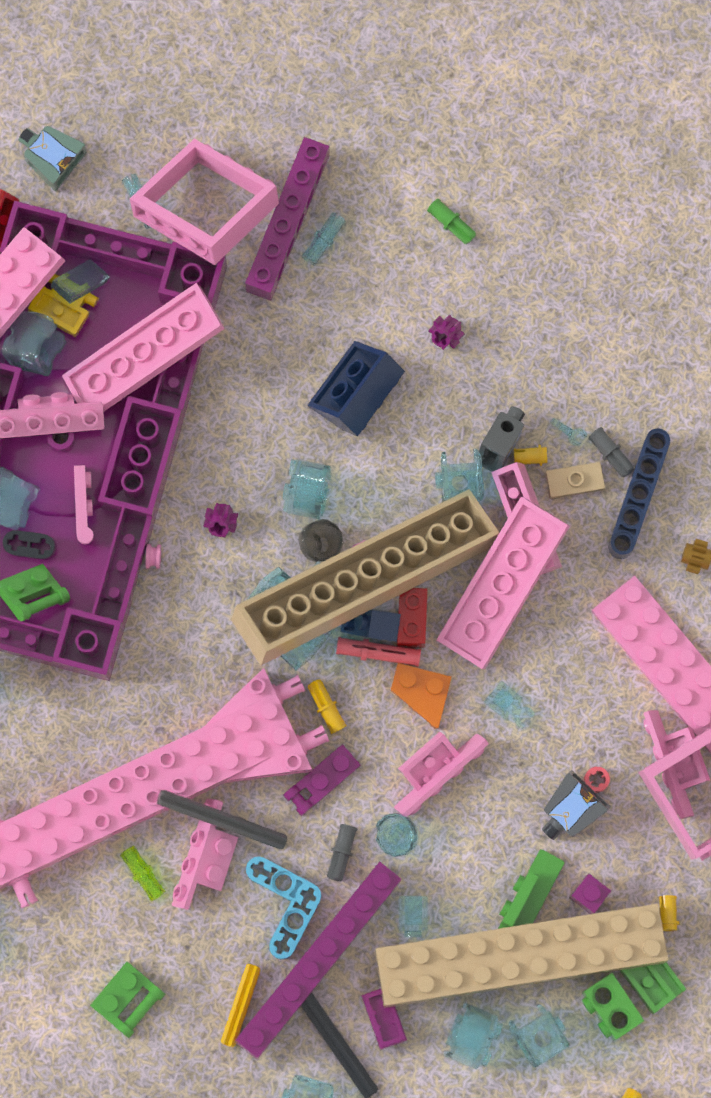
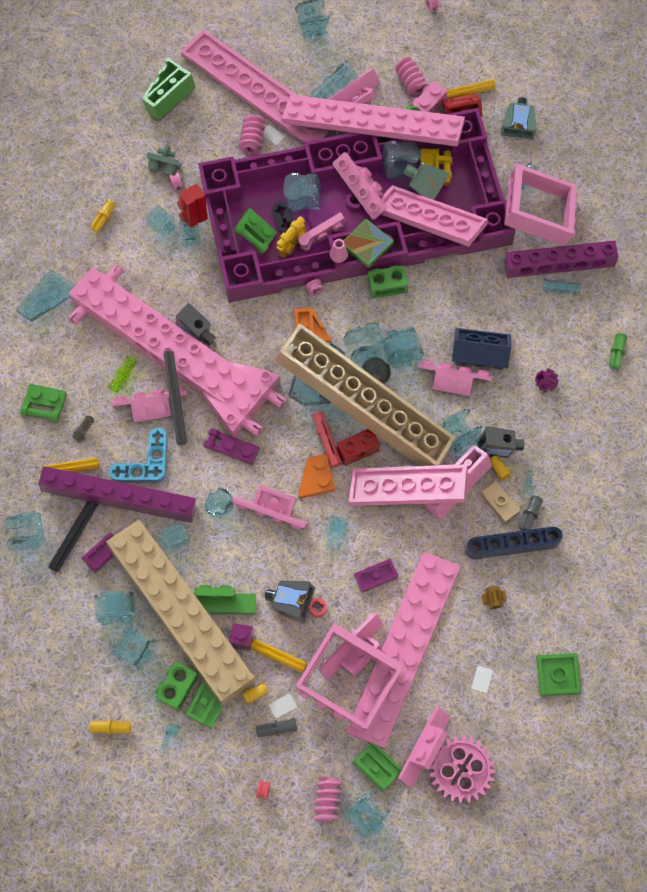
camera: 65 degrees right, 10 degrees down
clear light blue tile [51,259,109,303] -> none
magenta gear [203,503,238,538] -> none
yellow axle [308,679,347,734] -> none
dark grey axle [327,824,357,881] -> none
dark blue slope [340,609,401,642] -> none
none -> clear smoke arm [73,416,94,443]
none -> clear light blue hand [160,724,179,751]
none -> dark grey torso [175,303,216,345]
none -> yellow axle [250,639,307,673]
none -> white sticker [269,694,297,718]
none -> yellow plate [276,216,307,259]
none -> orange wing [294,308,332,344]
none -> bright pink cone [330,239,348,263]
none -> tile [343,219,394,268]
none -> clear light blue piece [343,322,386,364]
none -> magenta plate [354,558,398,593]
none -> bright green brick [368,265,408,299]
none -> sand green torso [403,163,450,200]
none -> bright pink bracket [417,360,493,396]

